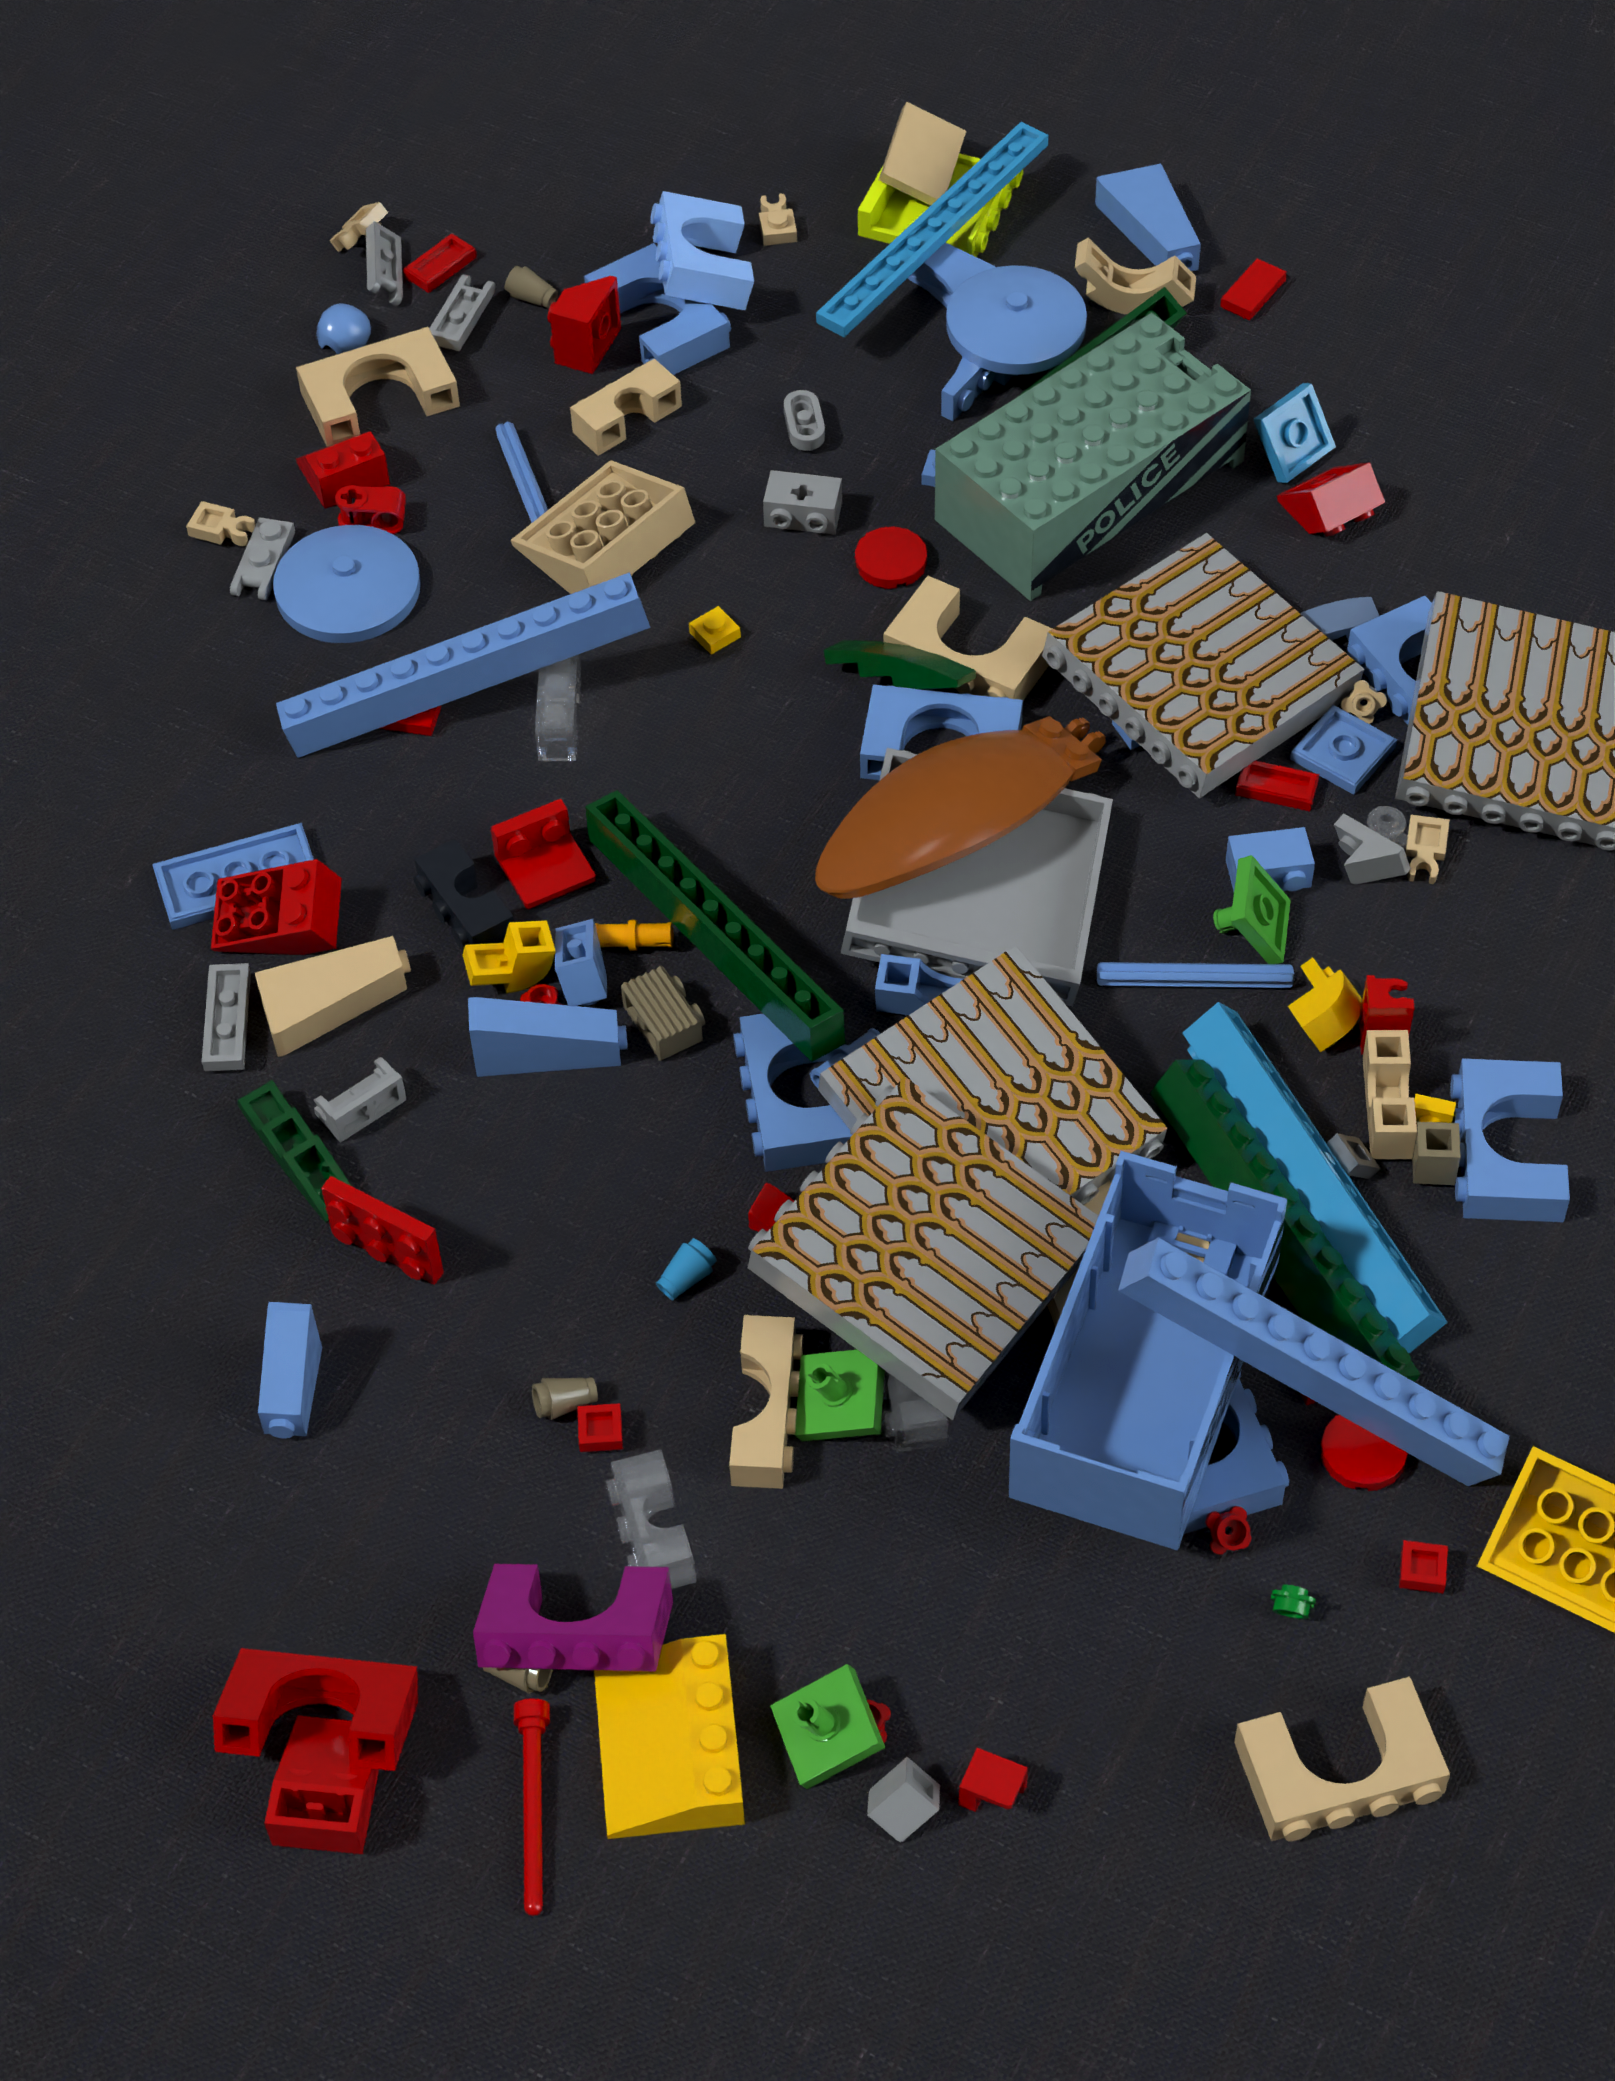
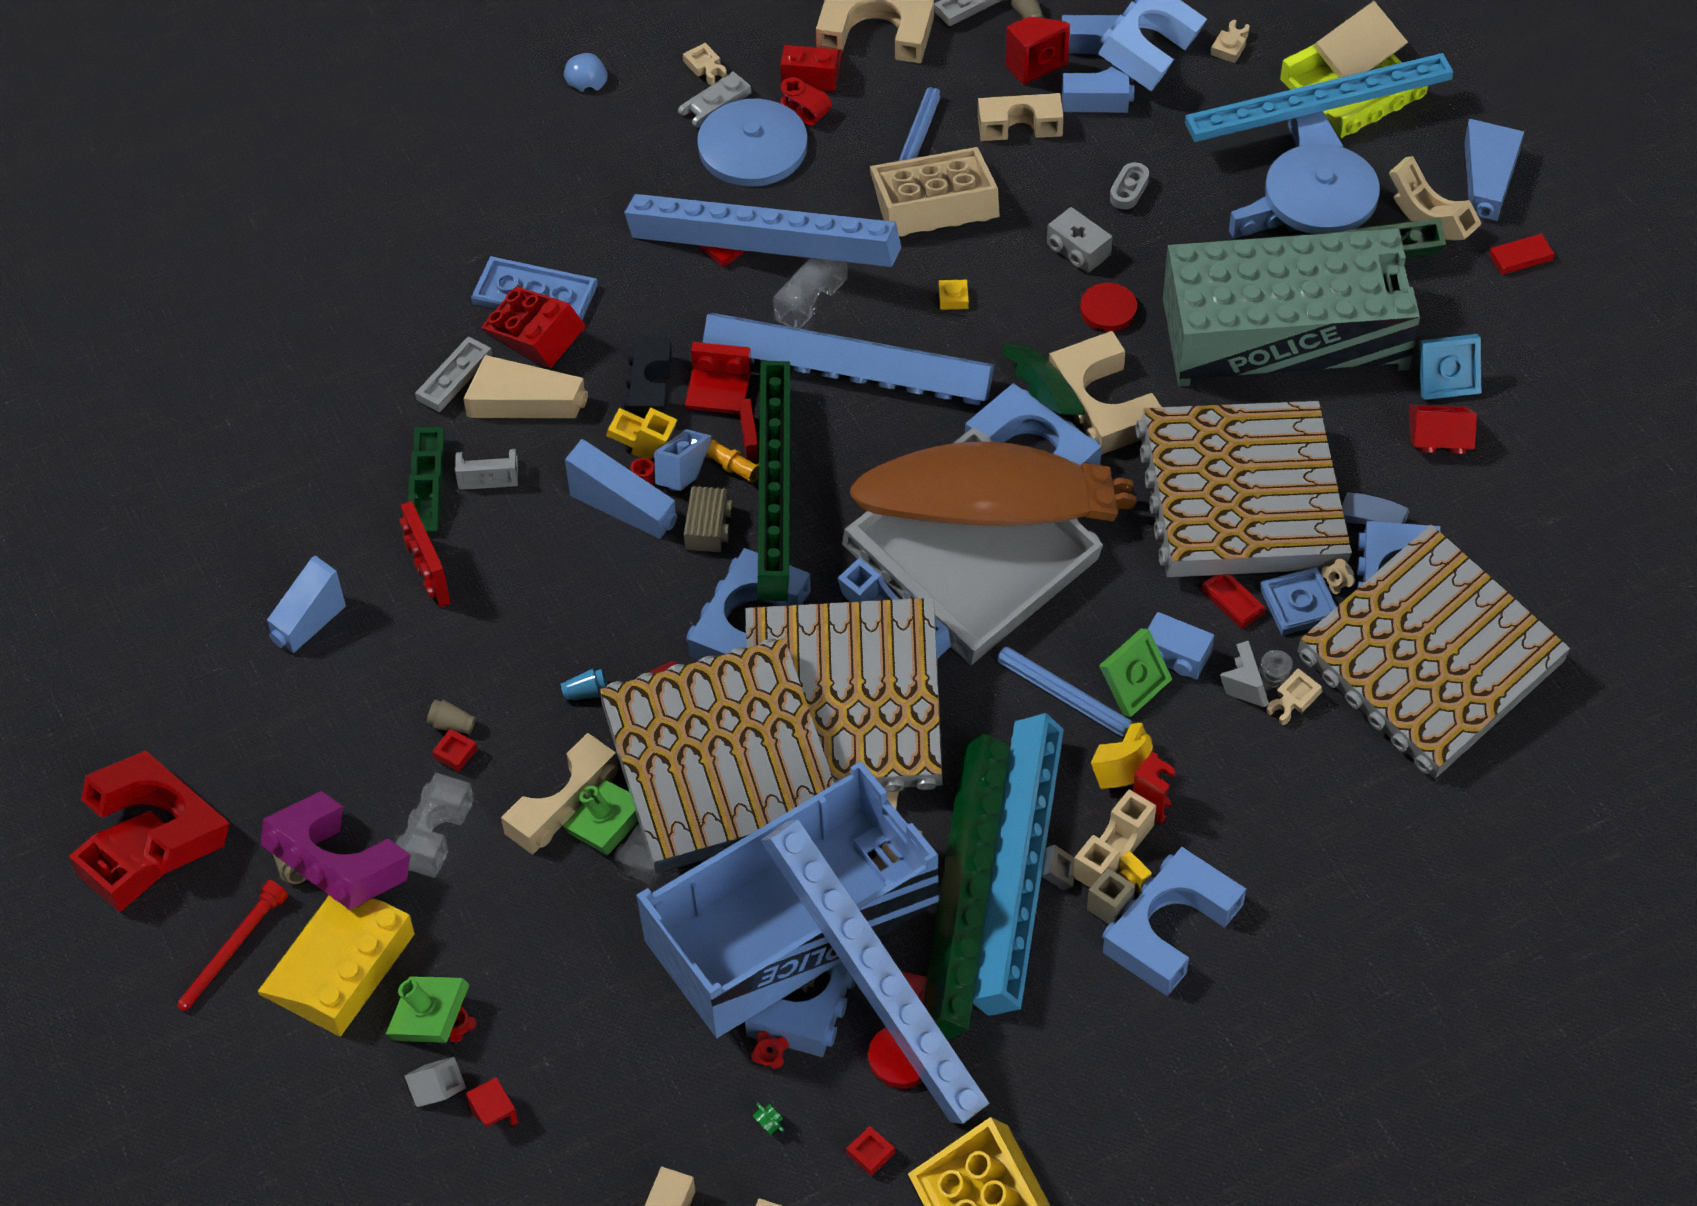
camera: 35 degrees right, 0 degrees up
none -> medium blue hair [563,53,608,92]
none -> medium blue brick [703,313,995,405]
none -> red tile [739,399,759,463]

